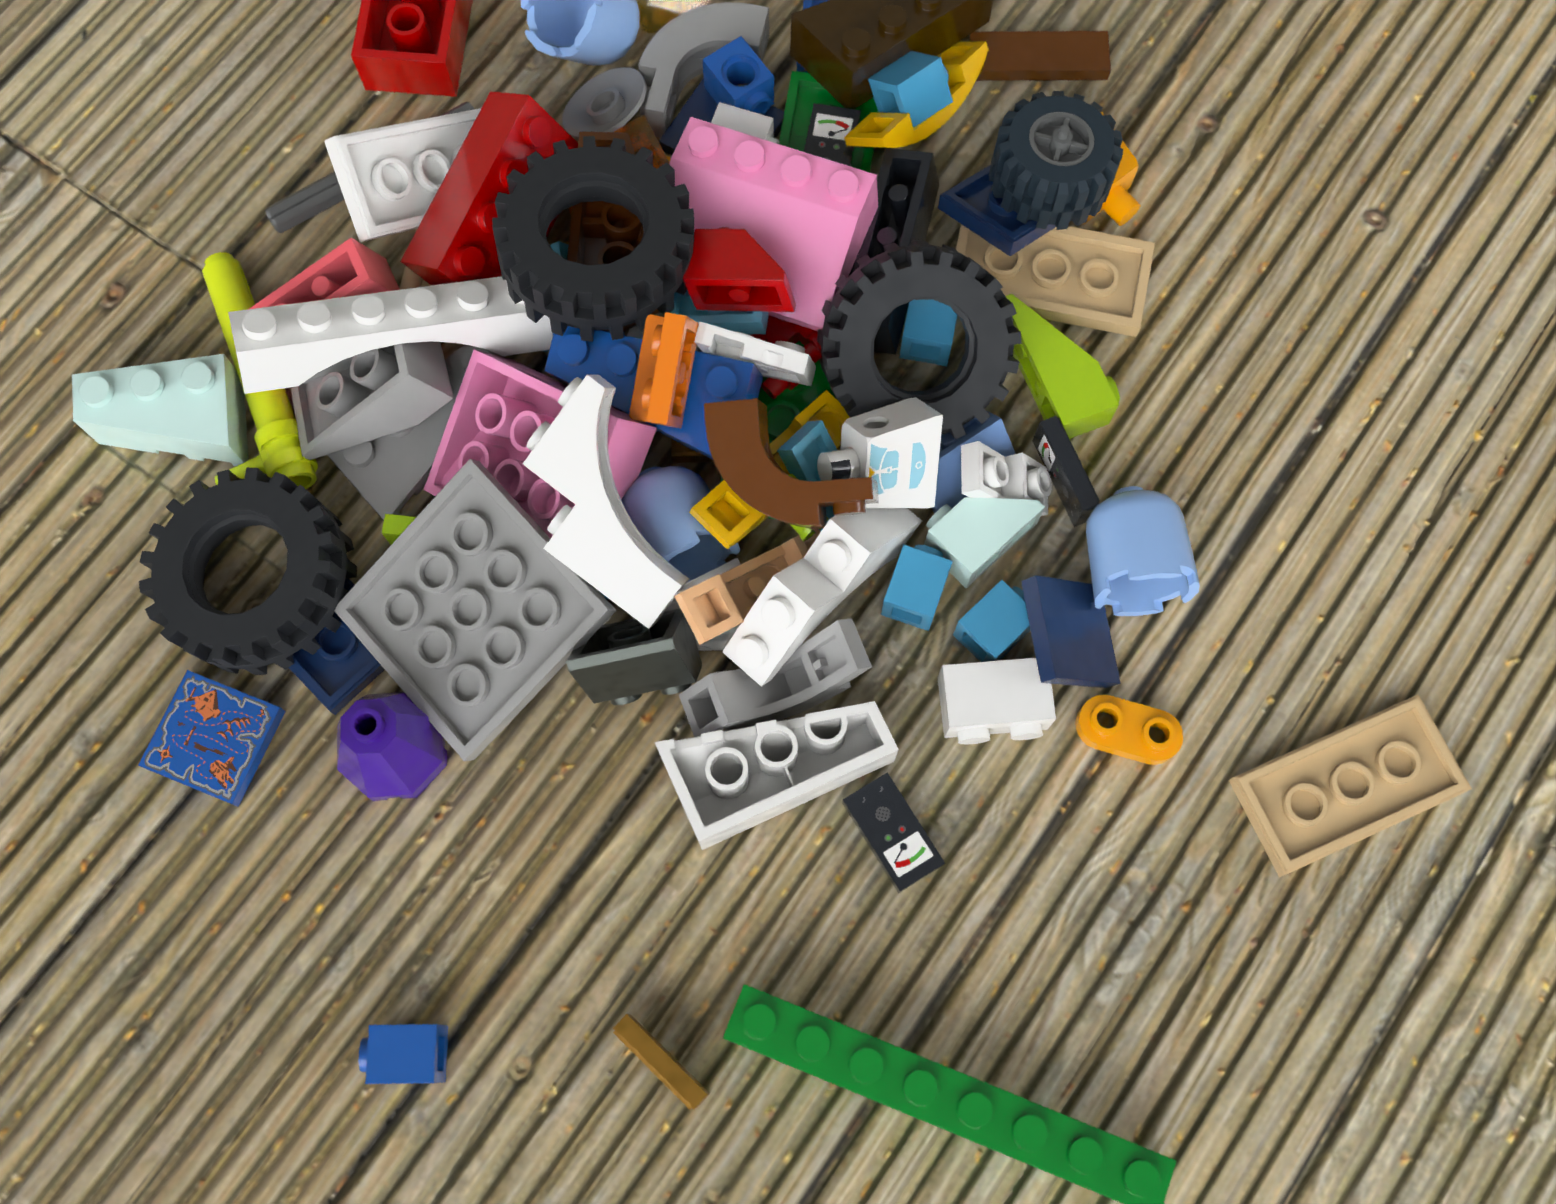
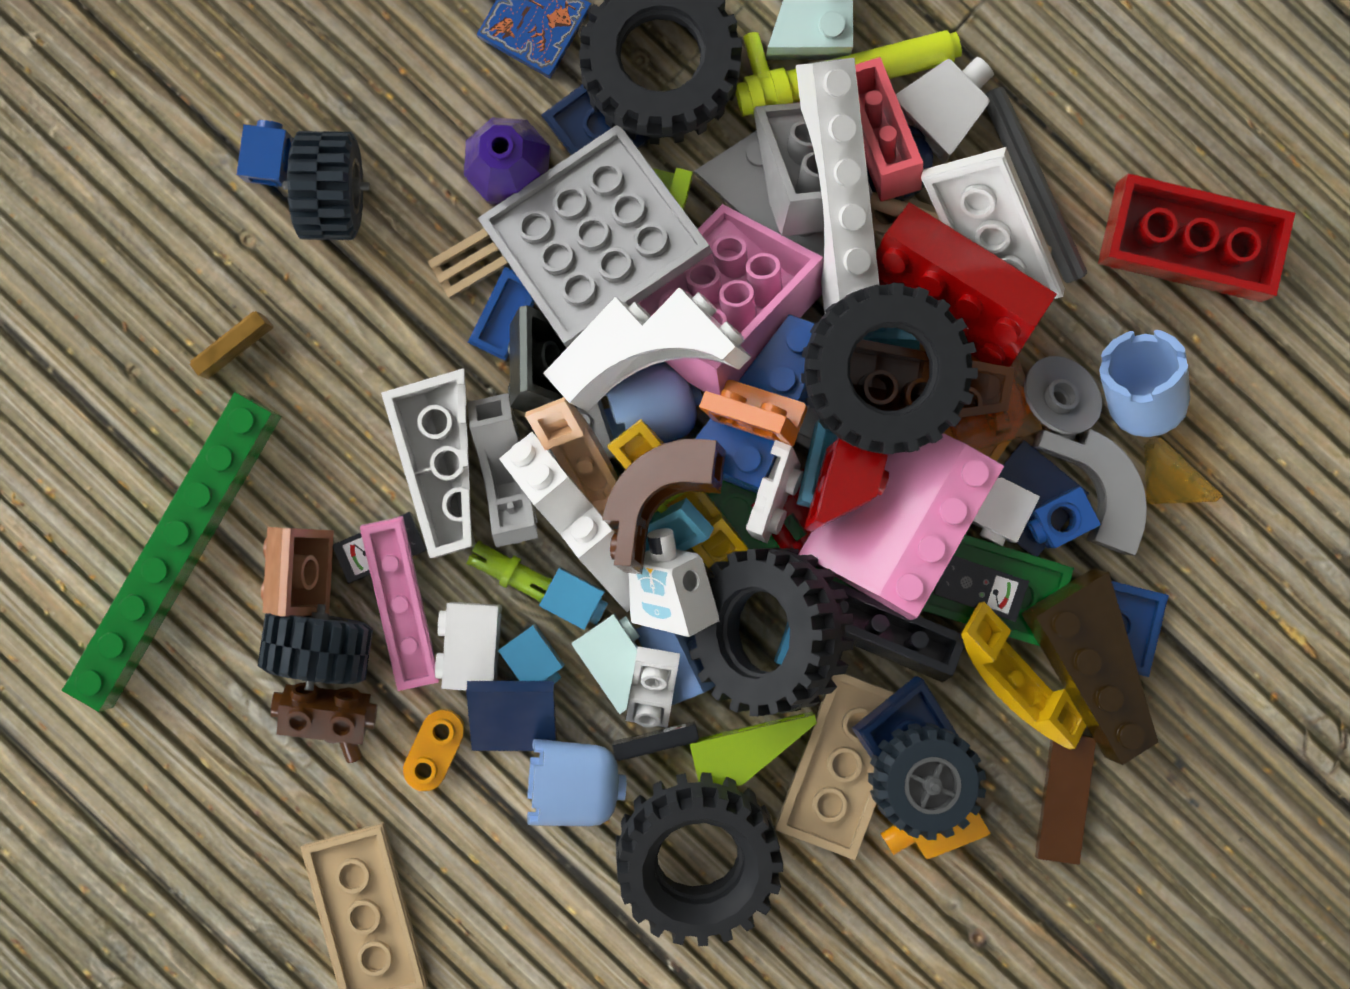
camera: 95 degrees right, 15 degrees up
dark azure brick [868,51,953,128] -> none
none -> black wheel [257,604,373,691]
none -> nougat slope [261,527,334,616]
none -> reddish brown brick [271,682,378,763]
none -> black wheel [282,131,370,240]
none -> bright pink tile [360,516,440,691]
none -> tan tile [427,228,509,299]
none -> lime pin [466,540,553,603]
none -> blue tile [468,267,535,362]
none -> black tyre [615,772,783,947]
none -> white torso [896,57,994,163]

